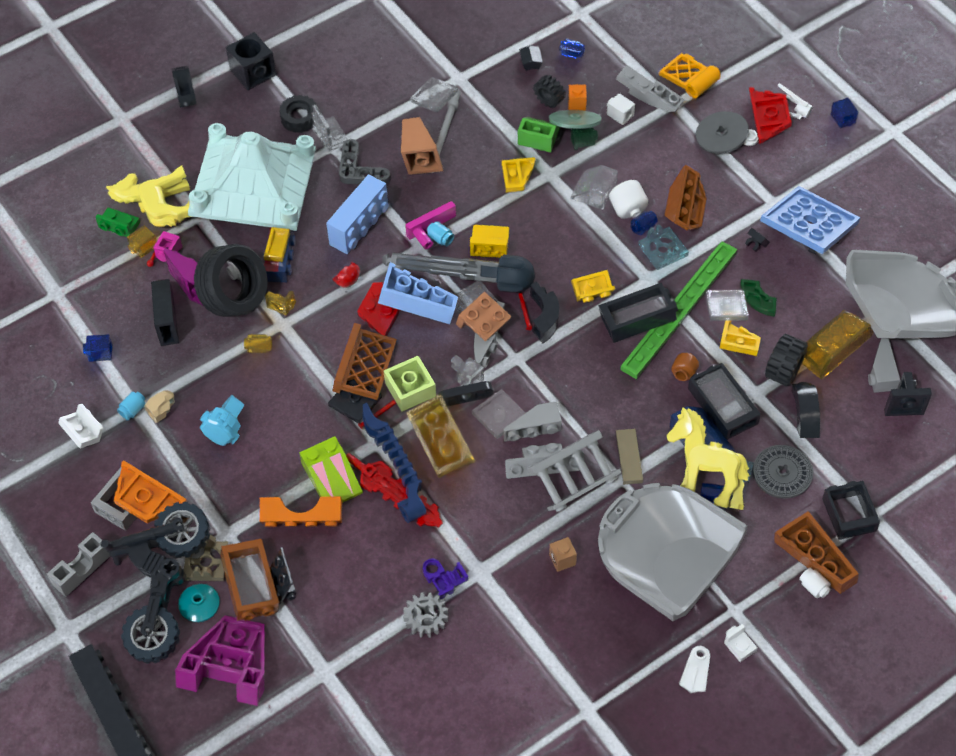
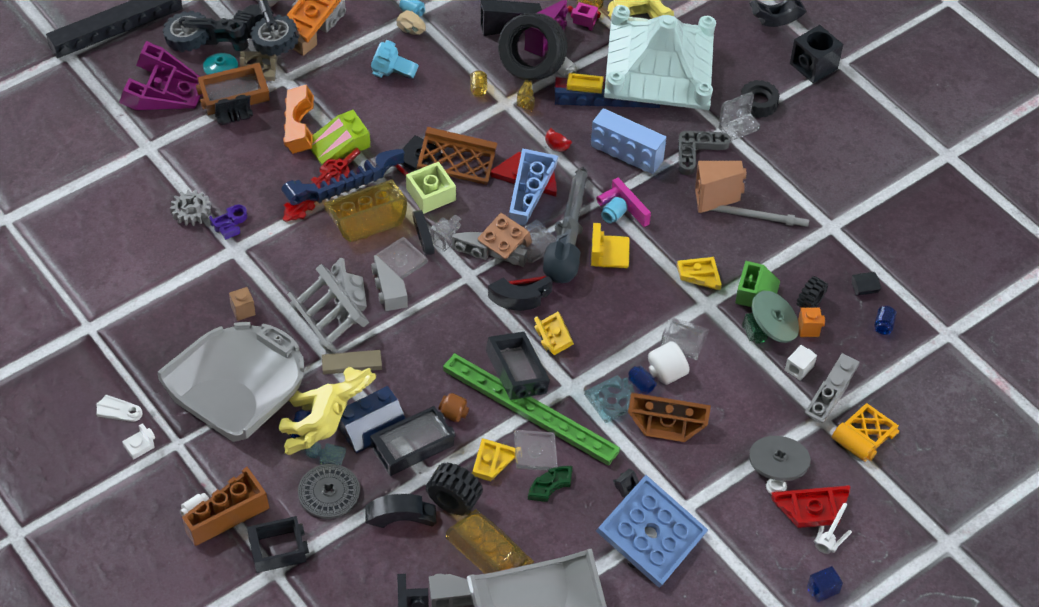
camera: 85 degrees right, 5 degrees down
clear plate [410,77,458,113] -> none

